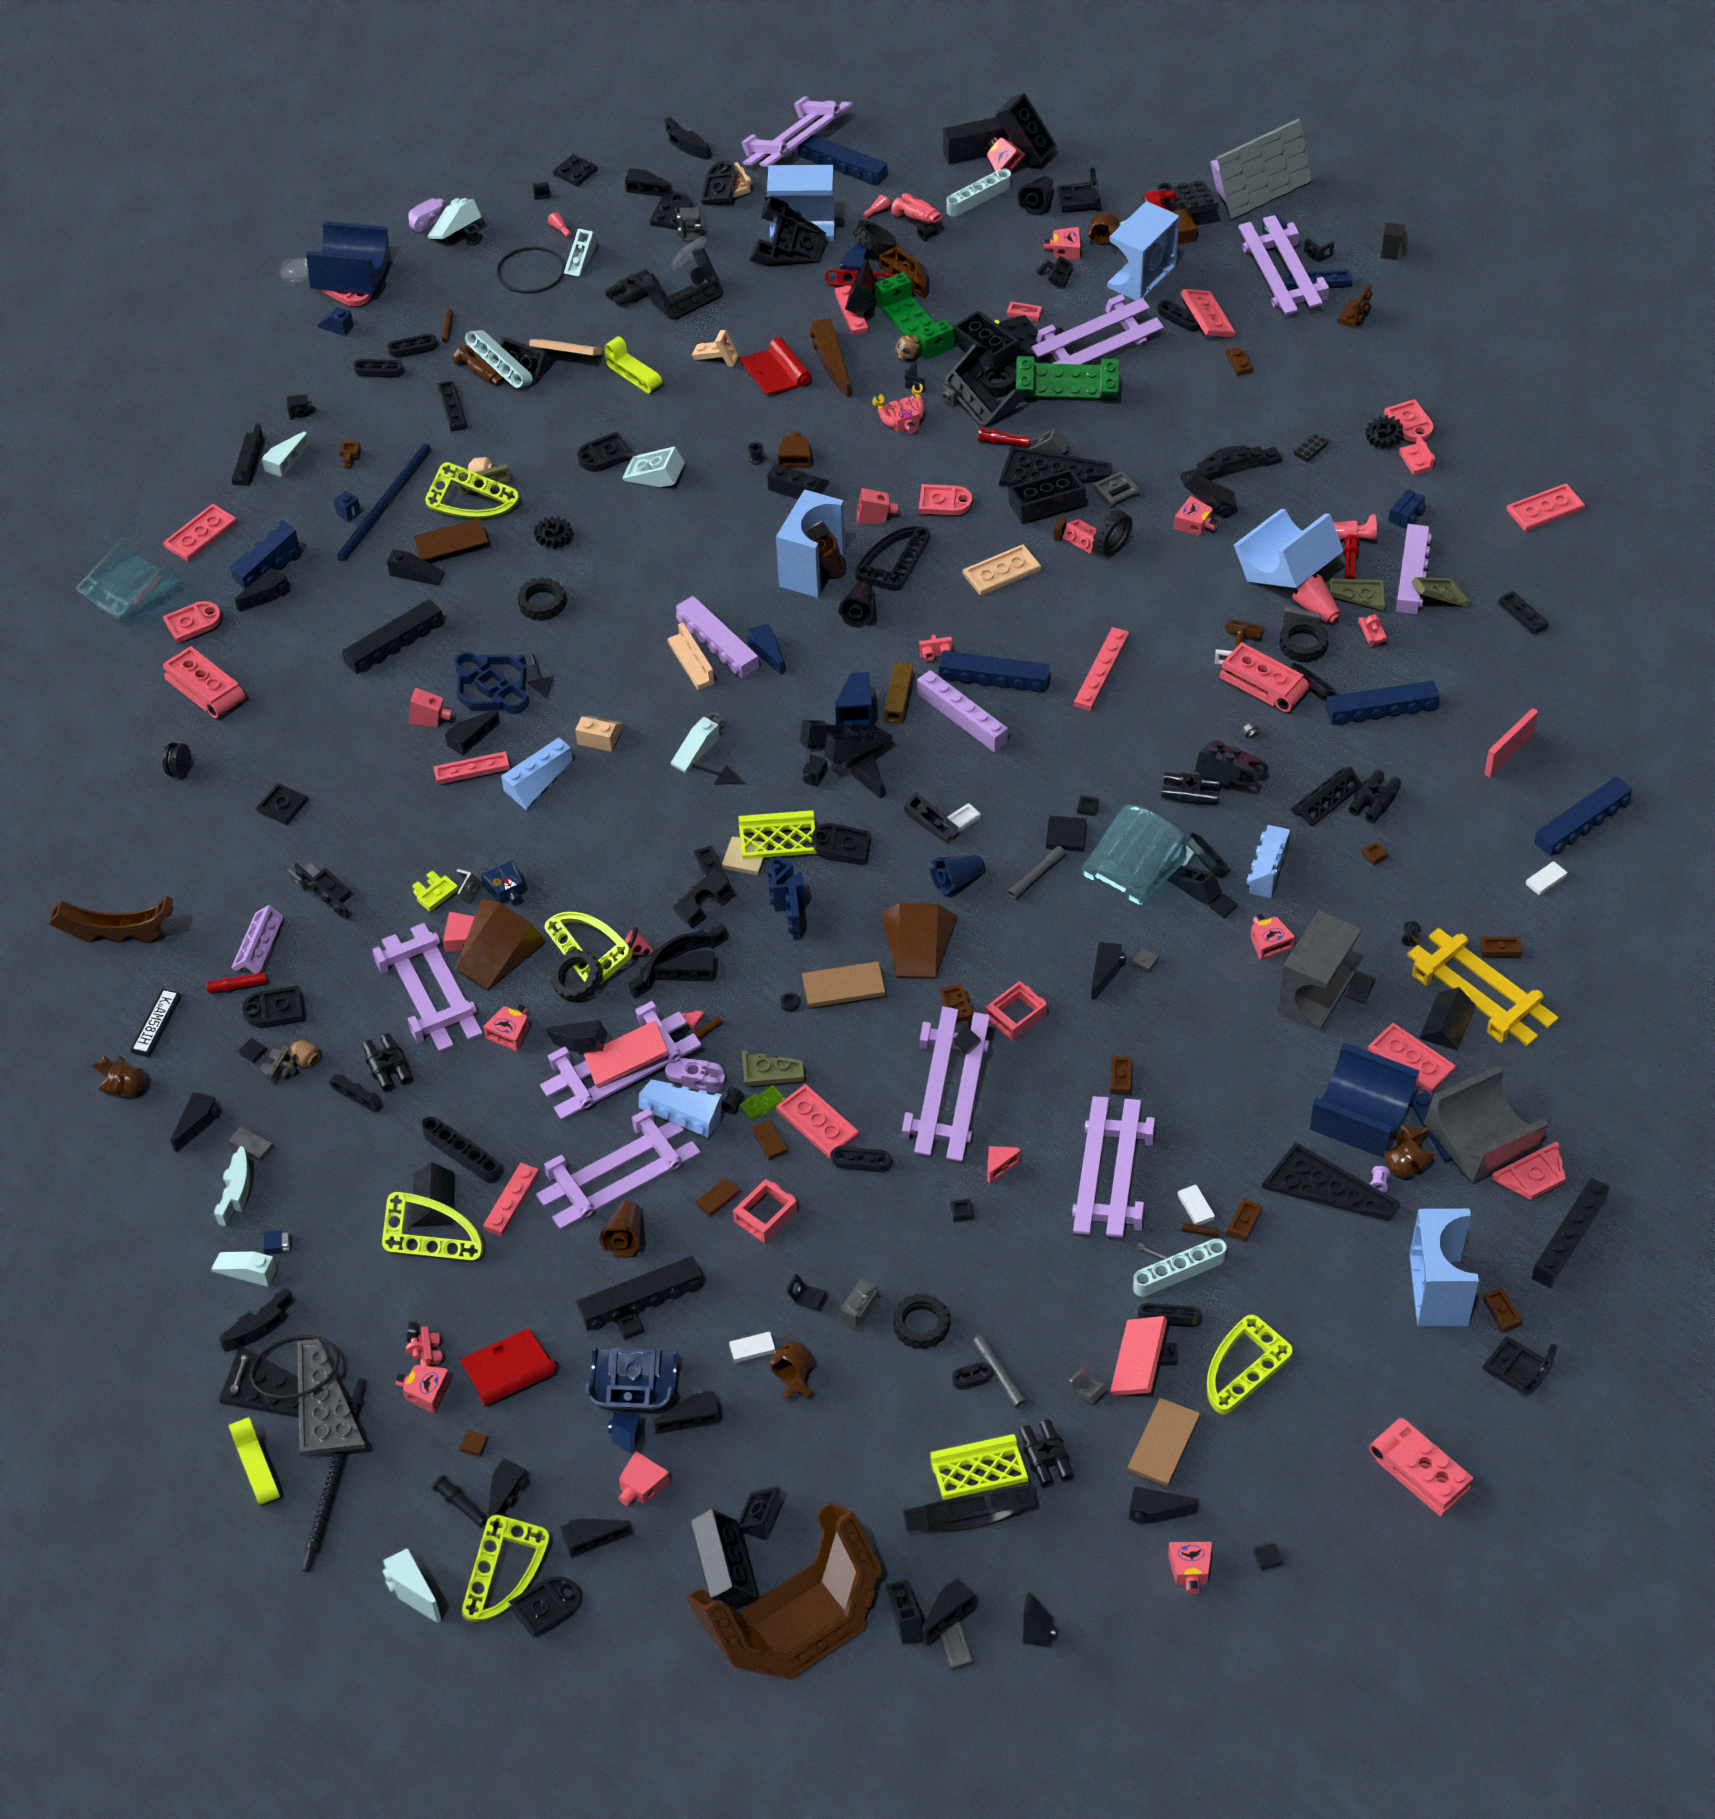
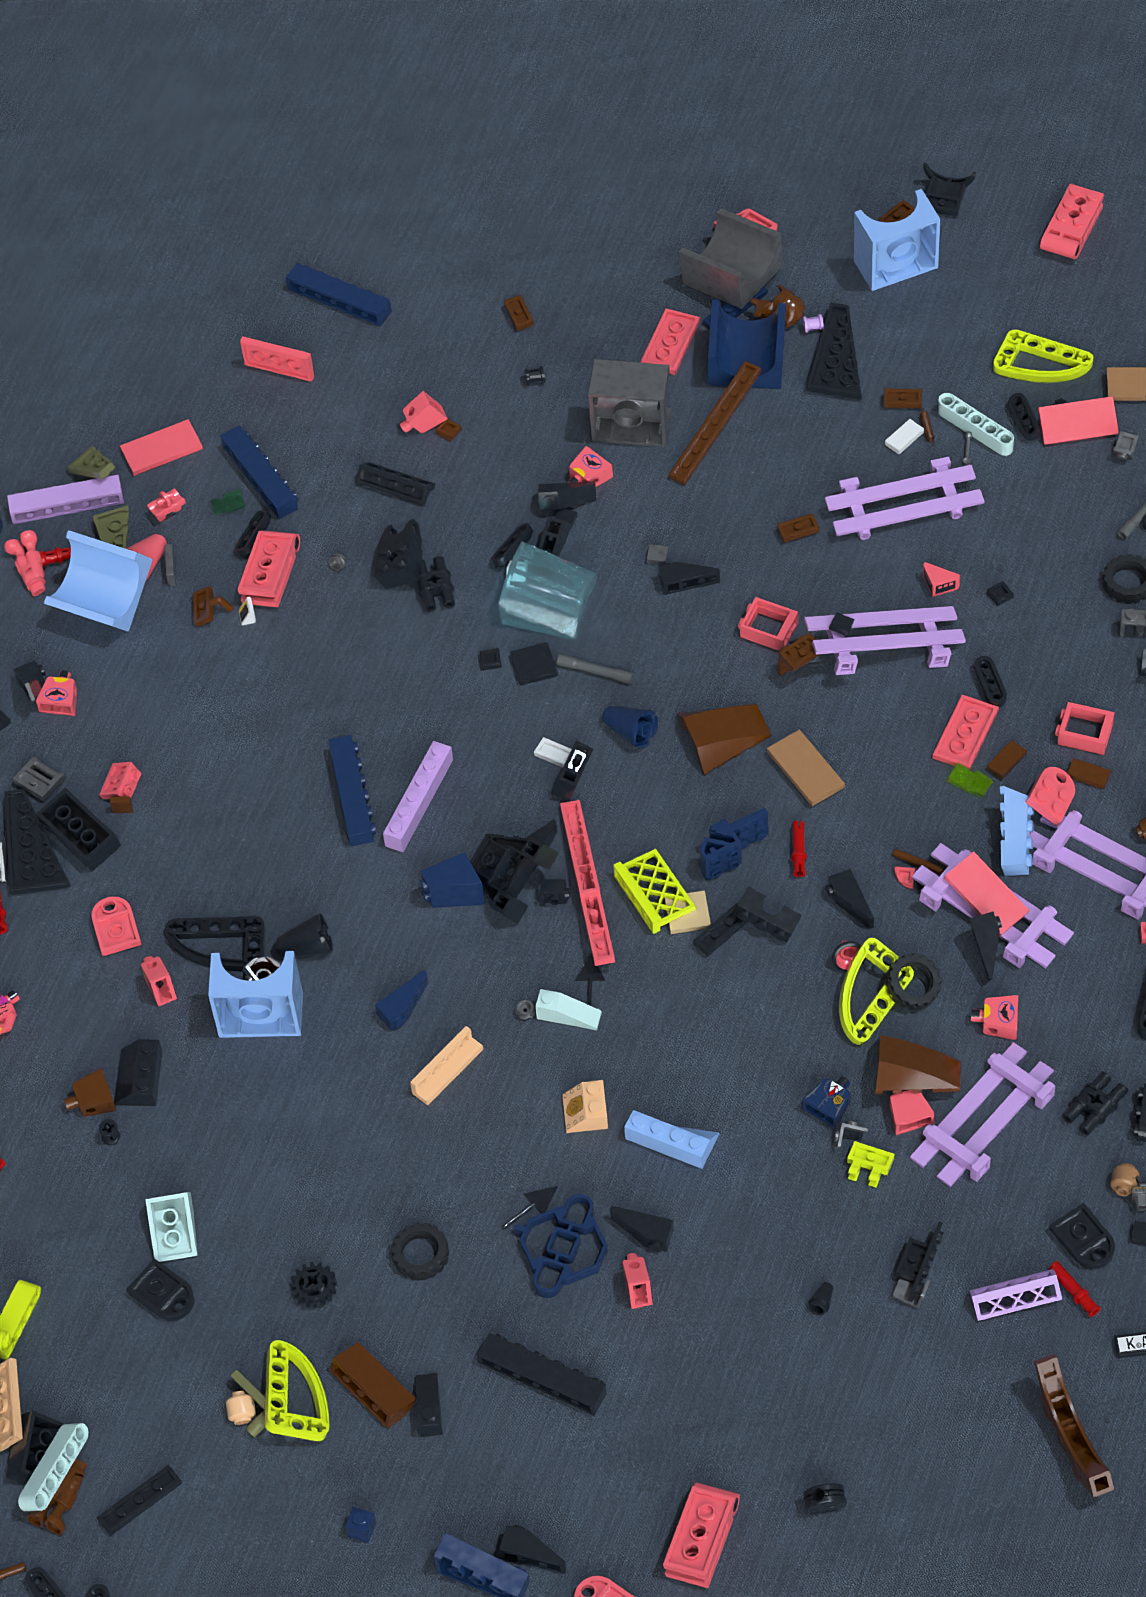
camera: 110 degrees left, 5 degrees up
black tile [256,783,309,825] -> none
dark blue axle [336,443,431,561] -> none
reddish brown plate [340,441,360,468] -> none
coral plate [433,751,510,785] -> none
black piece [629,923,728,999] -> none
lavender piece [665,1058,725,1093] -> none
lavender brick [676,596,759,678] -> none
black bush [721,1087,744,1114] -> none
olive wing [742,1050,804,1087] -> none
black tile [780,992,800,1012] -> none
black plate [811,823,870,865] -> none
pearl gold brick [884,662,913,724] -> none
coral hips [919,635,952,661] -> none
light nougat tile [963,544,1041,596] -> none
coral plate [1074,627,1129,711] -> none
black tyre [1092,509,1133,557] -> none
light blue wedge [1246,825,1290,898] -> none
black tyre [1279,619,1328,663] -> none
black pin [1348,770,1401,822] -> none
yellow fence [1407,928,1559,1046] -> none
black slope [1420,987,1476,1051] -> none
black plate [1498,591,1549,635] -> none
white tile [1526,861,1567,896] -> none
black brick [1531,1177,1610,1288] -> none
none -> coral tile [120,419,203,476]
none -> clear green plate [211,489,245,514]
none -> coral torso [400,391,448,433]
none -> black slope [538,481,596,510]
none -> coral slope [560,800,615,966]
none -> reddish brown tile [669,361,762,485]
none -> red pin [791,820,807,877]
none -> black cone [809,1282,834,1315]
none -> coral plate [1025,767,1075,826]

